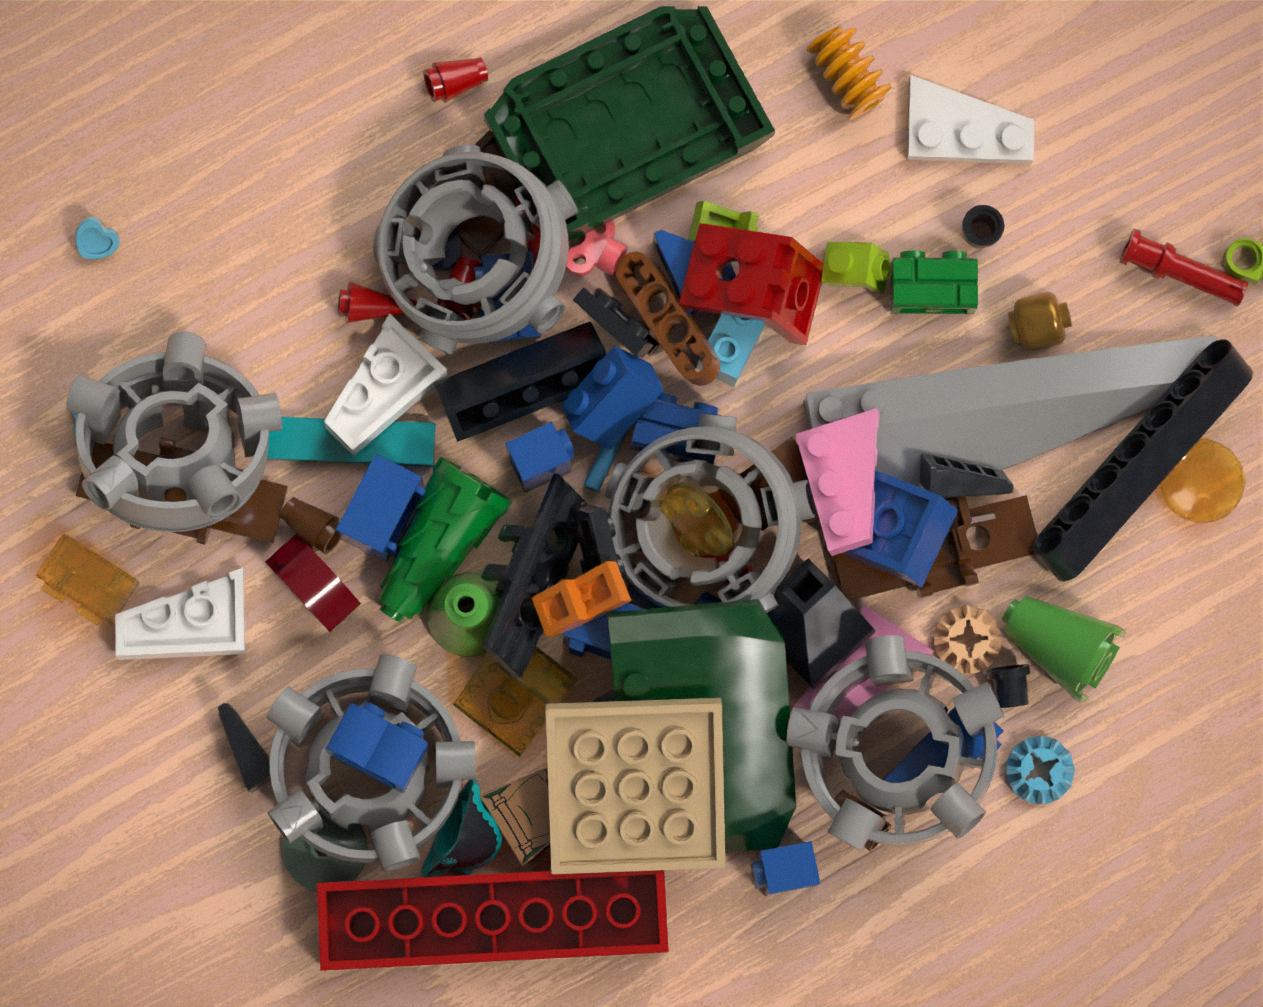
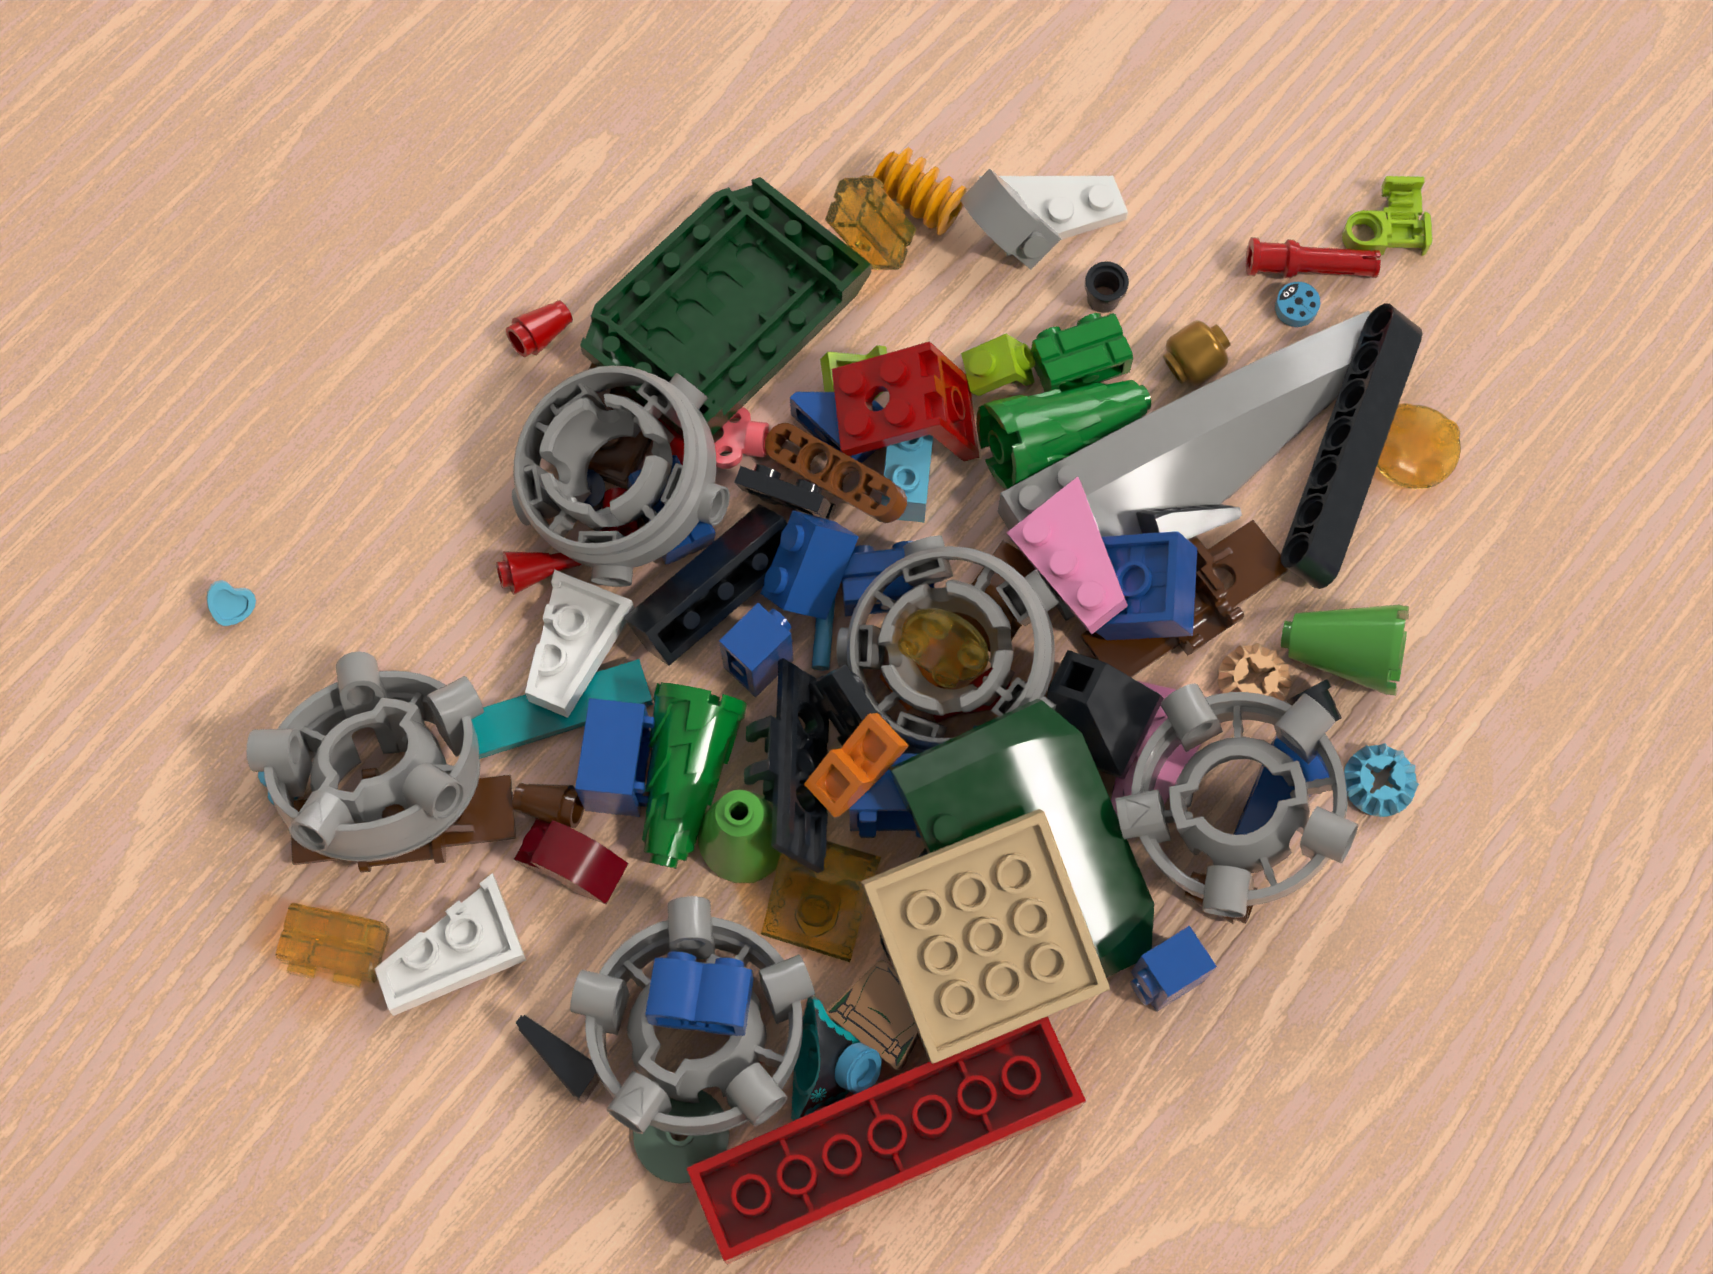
camera: 15 degrees left, 10 degrees down
none -> clear yellow brick [825,175,916,270]
none -> dark azure tile [835,1043,881,1094]
none -> light grey brick [960,168,1061,269]
none -> green cone [976,380,1151,489]
none -> dark azure tile [1275,282,1320,327]

